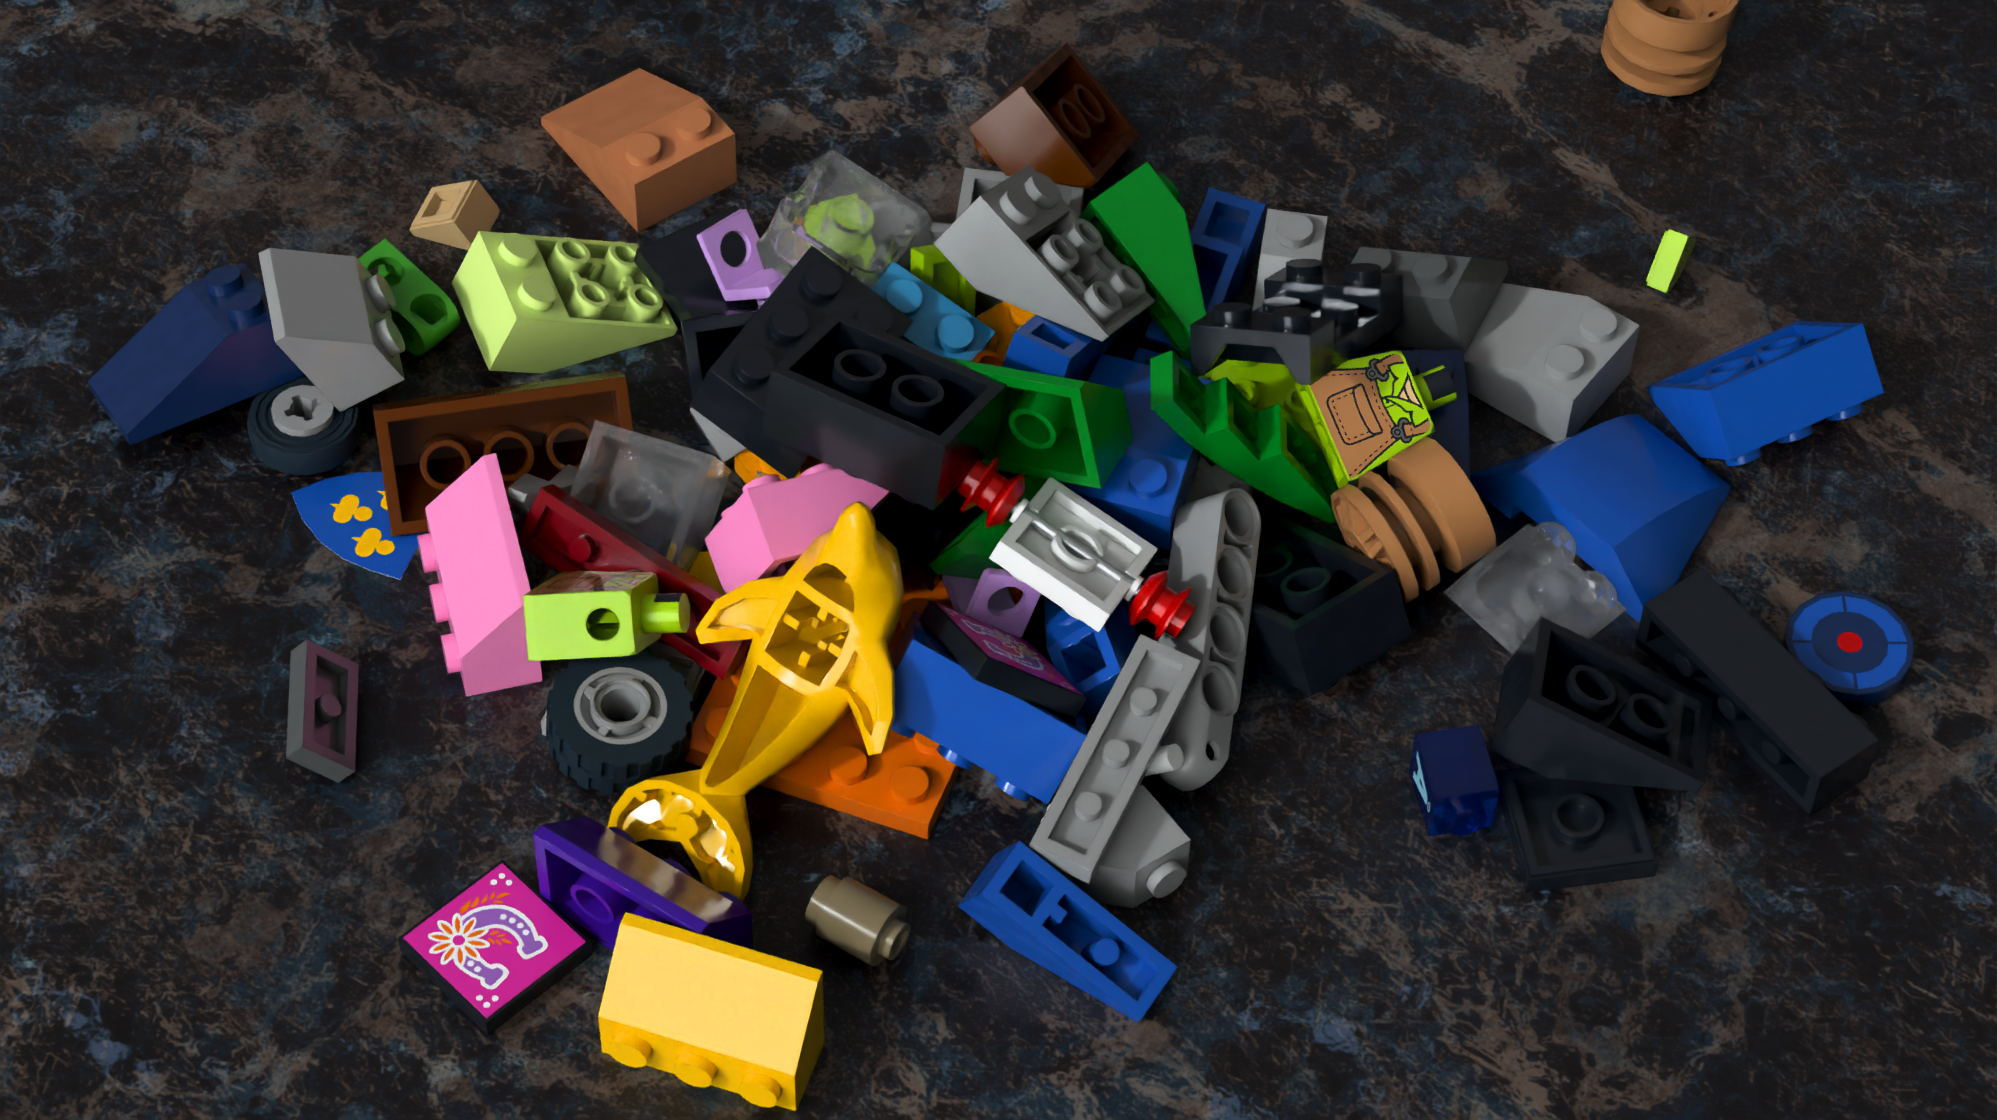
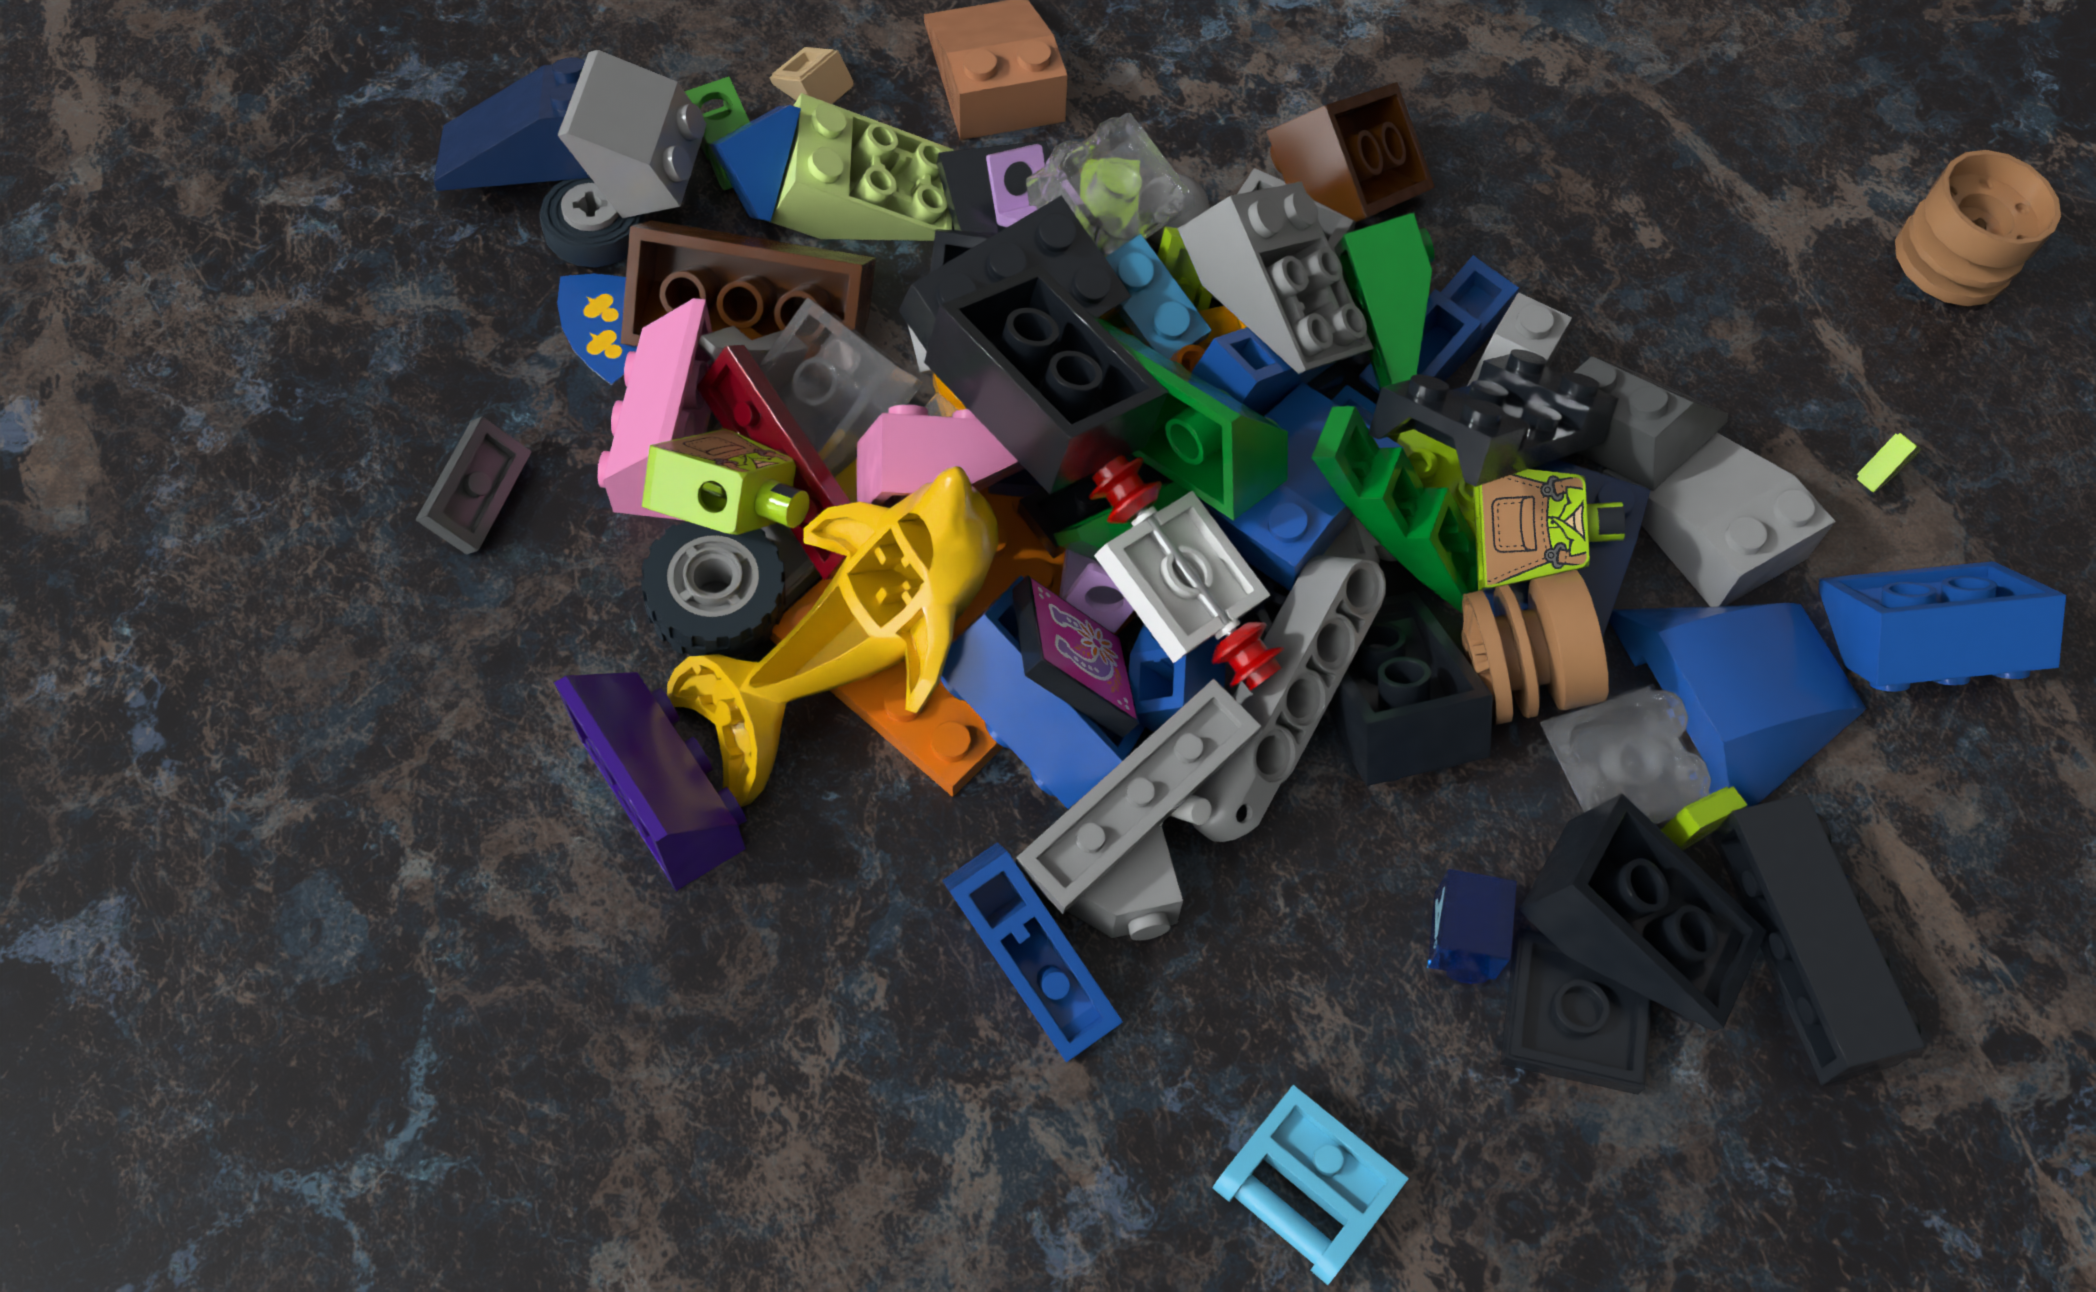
camera: 20 degrees right, 10 degrees up
tile [398,859,592,1035] -> none
yellow slope [598,912,824,1111] -> none
dark tan brick [805,875,911,966] -> none
tile [1783,591,1914,707] -> none
none -> blue slope [709,105,801,222]
none -> medium azure plate [1212,1085,1409,1285]
none -> lime tile [1661,786,1747,851]

